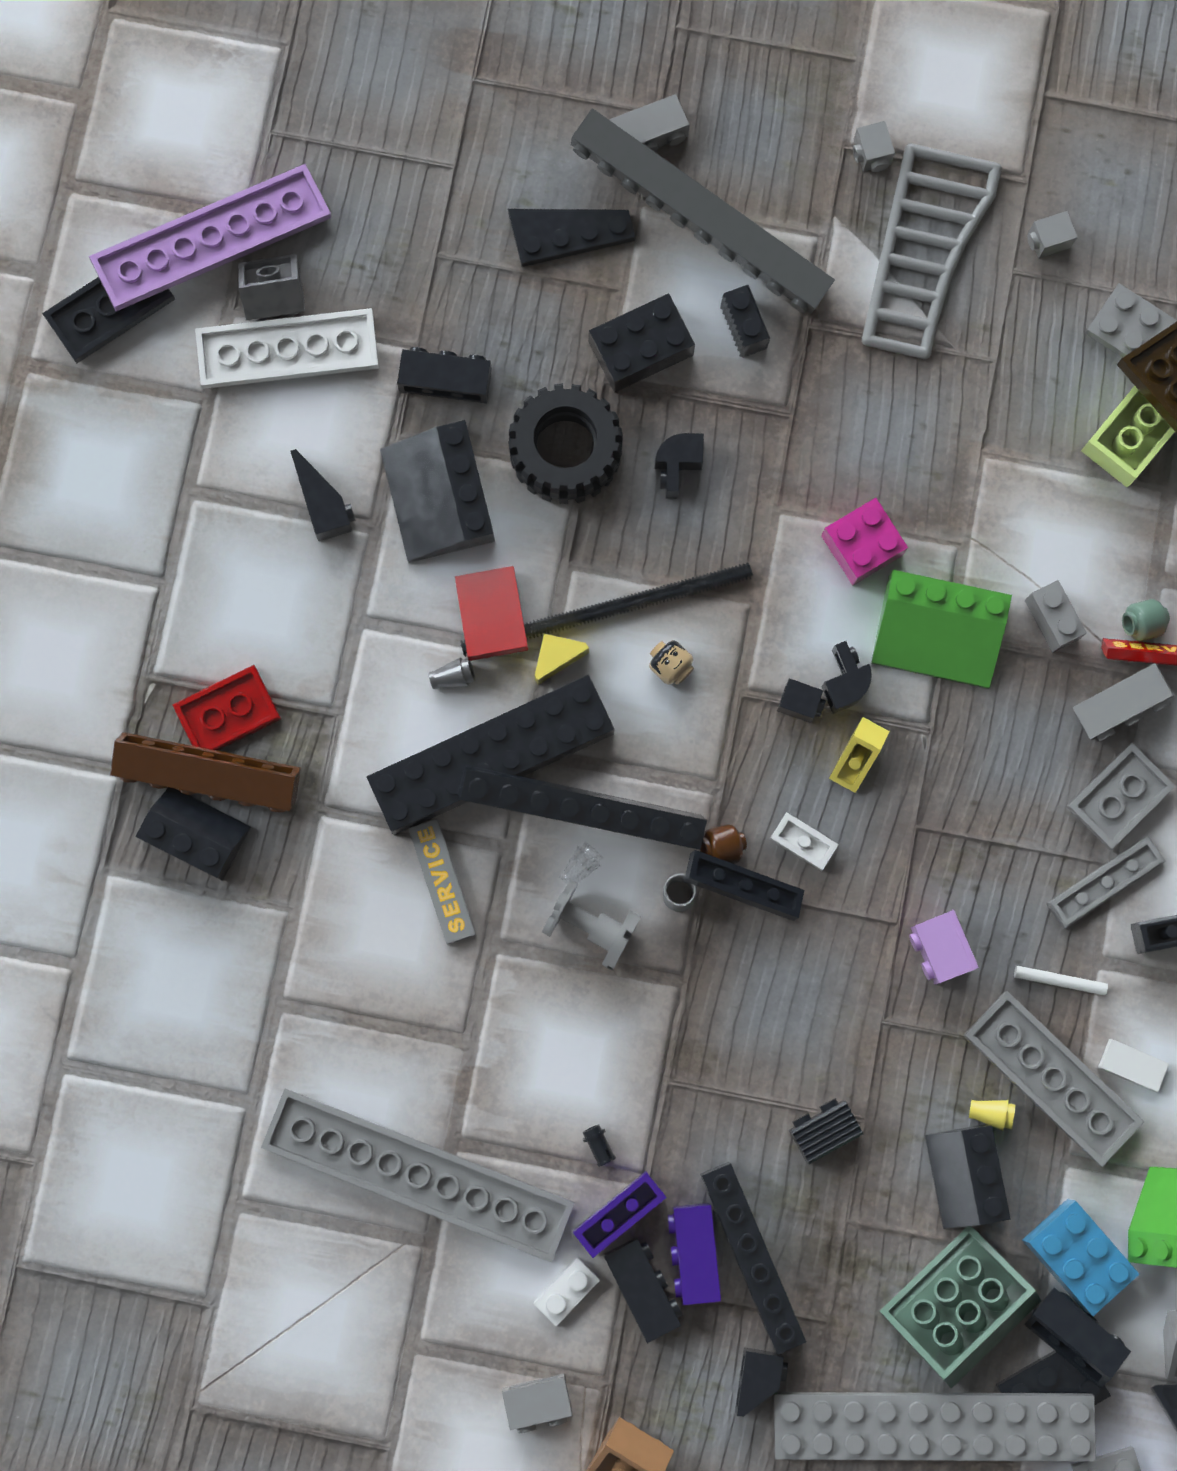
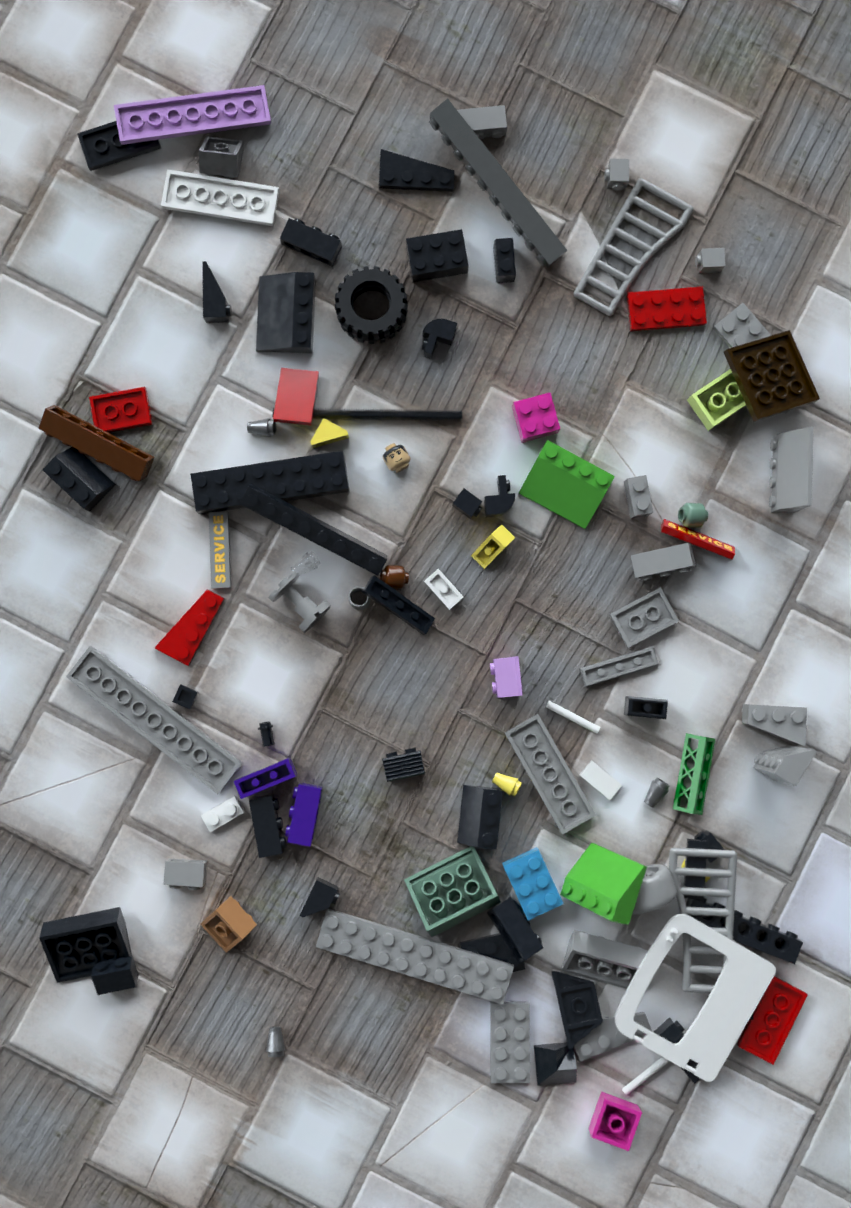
camera: 15 degrees right, 5 degrees up
black brick [700,1162,806,1355] -> none
none -> red wing [154,589,225,666]
none -> black plate [172,684,199,710]
none -> red plate [627,286,707,332]

